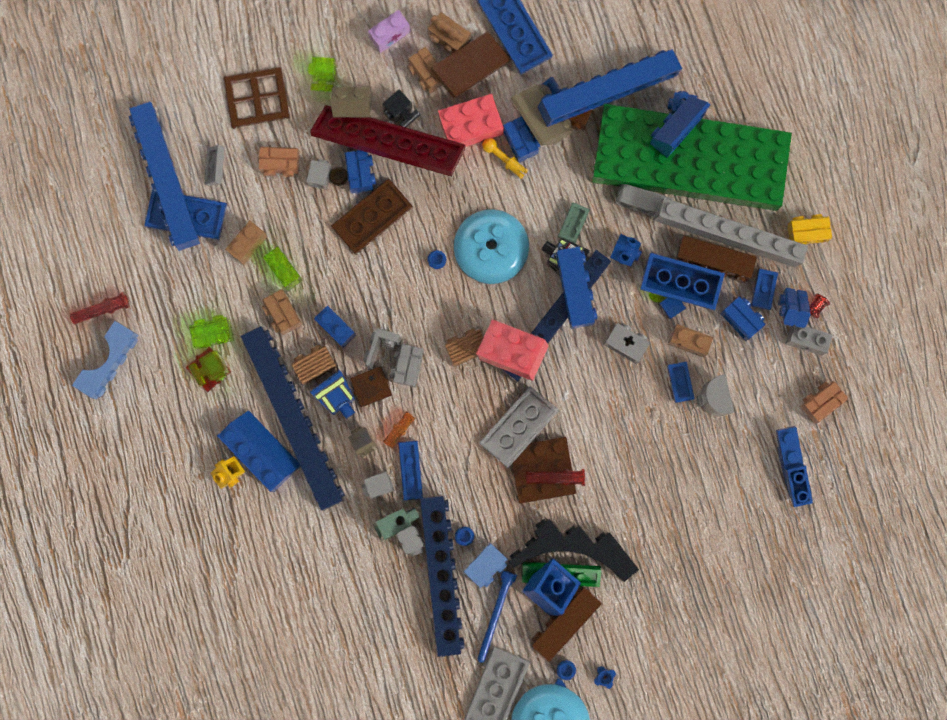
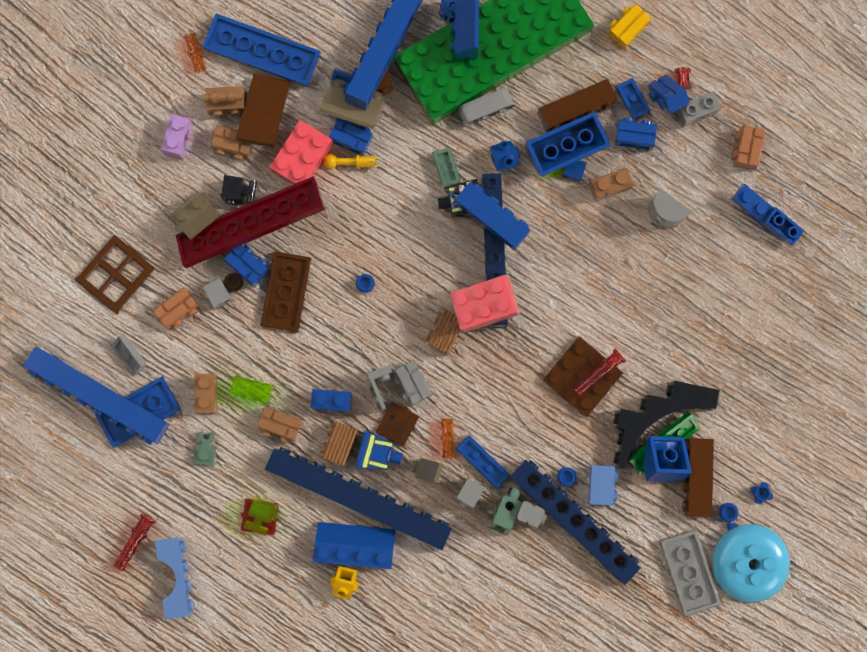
camera: 40 degrees left, 0 degrees up
clear neon green brick [189,315,234,349] -> none
clear neon green brick [308,57,337,92] -> none
medium azure brick [454,209,529,284] -> none
blue piece [478,570,517,663] -> none
light grey tile [479,386,559,468] -> none
light grey brick [604,323,650,364] -> none
light grey brick [654,198,808,267] -> none
blue plate [667,362,695,403] -> none
none -> sand green plate [194,431,216,466]

